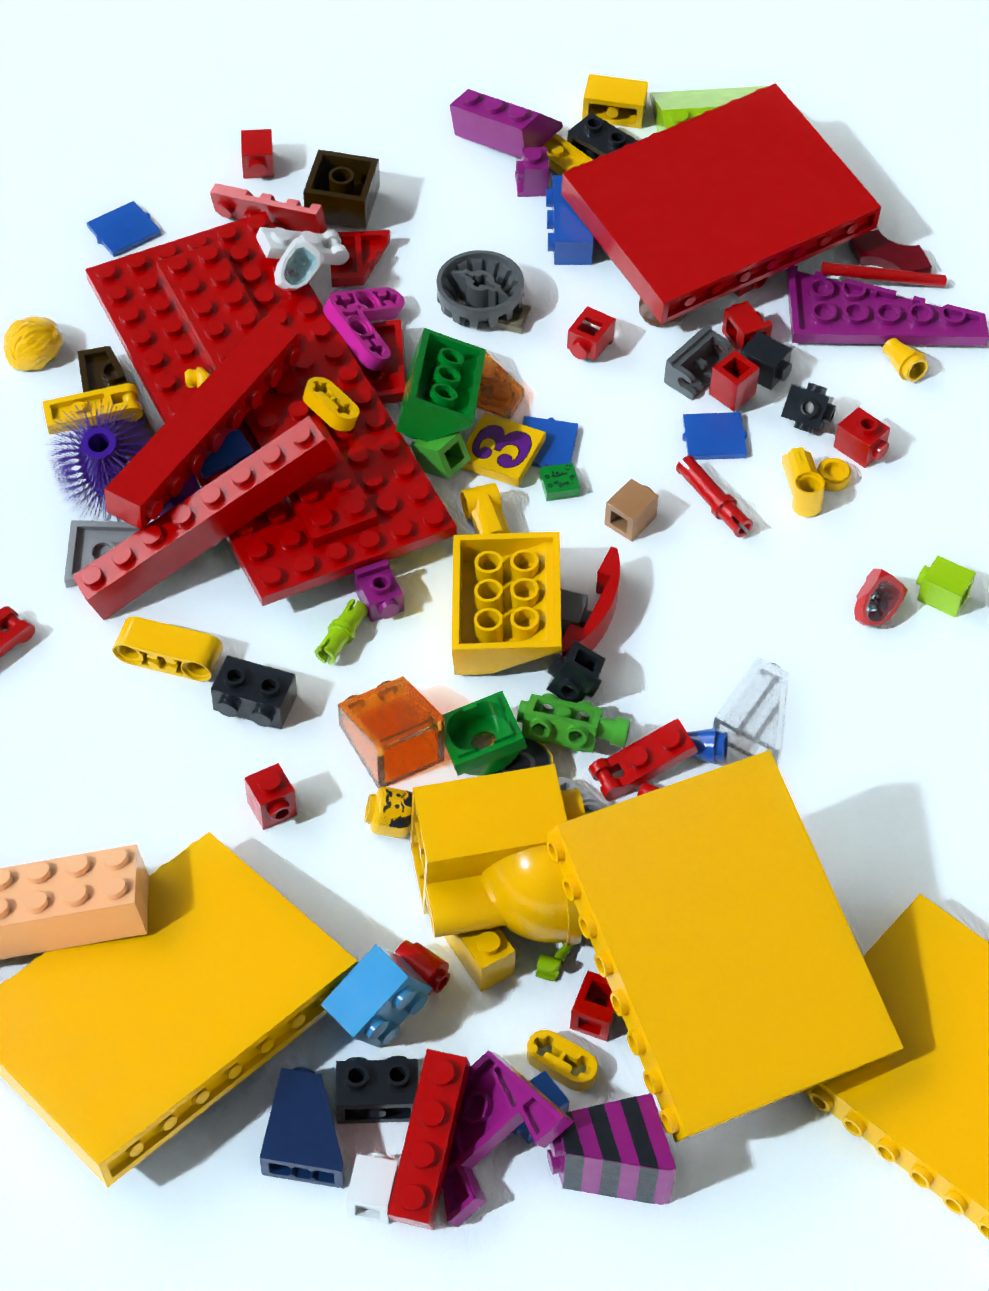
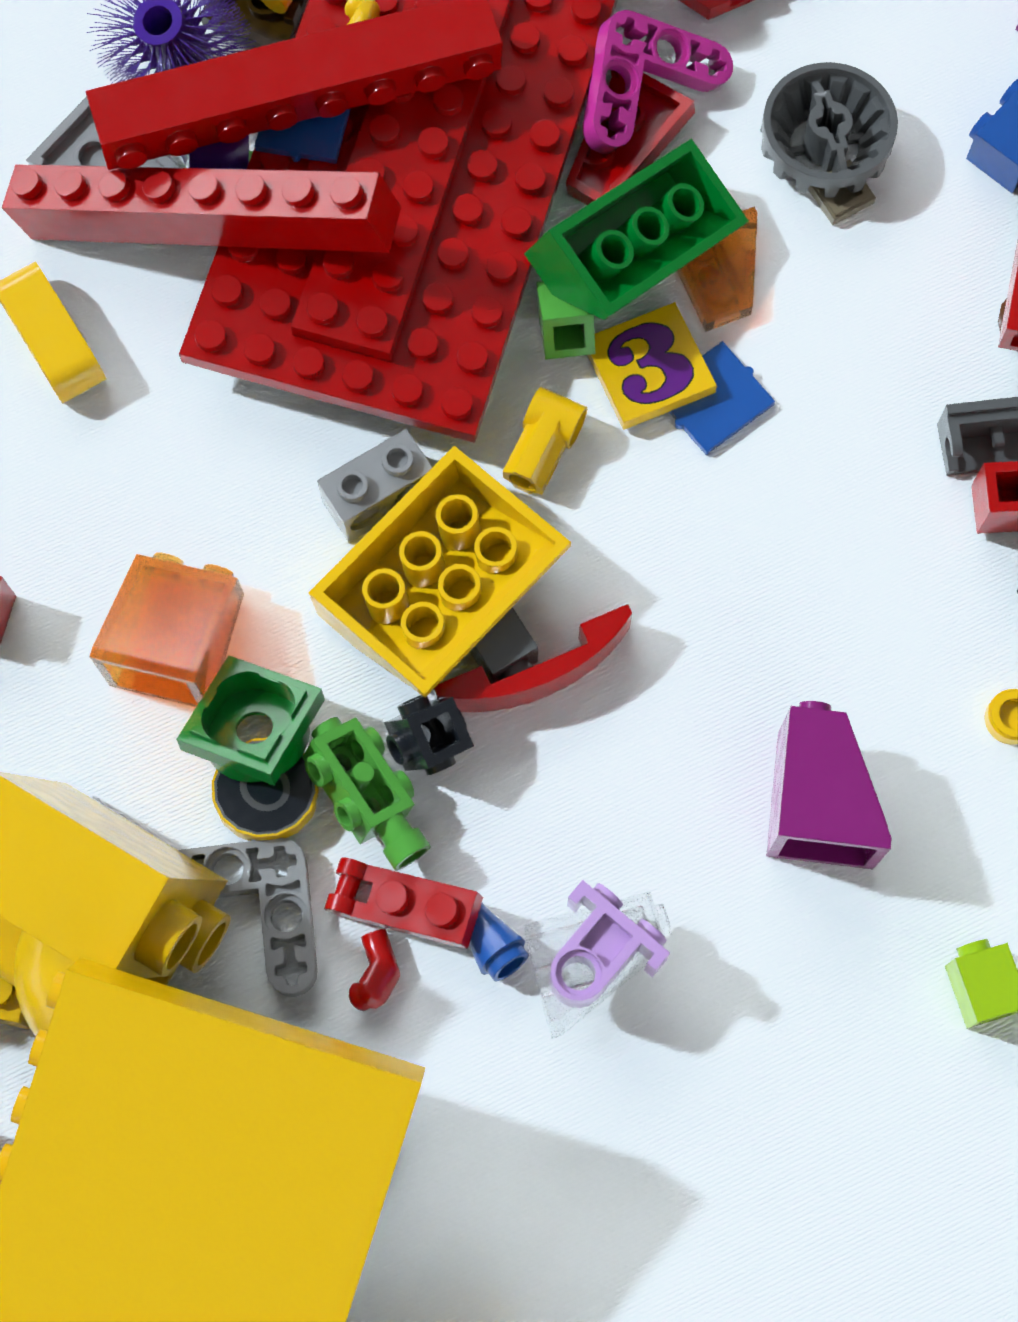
camera: 45 degrees right, 20 degrees up
black brick [211,655,297,729] -> none
yellow beam [303,377,360,432] -> none
lime pin [314,599,368,665] -> none
magenta brick [354,559,404,622] -> none
yellow head [364,787,412,839] -> none
green tile [539,463,580,501] -> none
red brick [567,306,616,361] -> none
medium nougat brick [604,478,659,542] -> none
red pin [676,455,753,538] -> none
blue piece [682,412,747,460] -> none
yellow piece [782,447,825,517] -> none
rock [854,568,908,626] -> none
none -> light grey brick [317,428,432,543]
none -> lavender pin [550,880,670,1008]
none -> magenta slope [766,701,892,870]

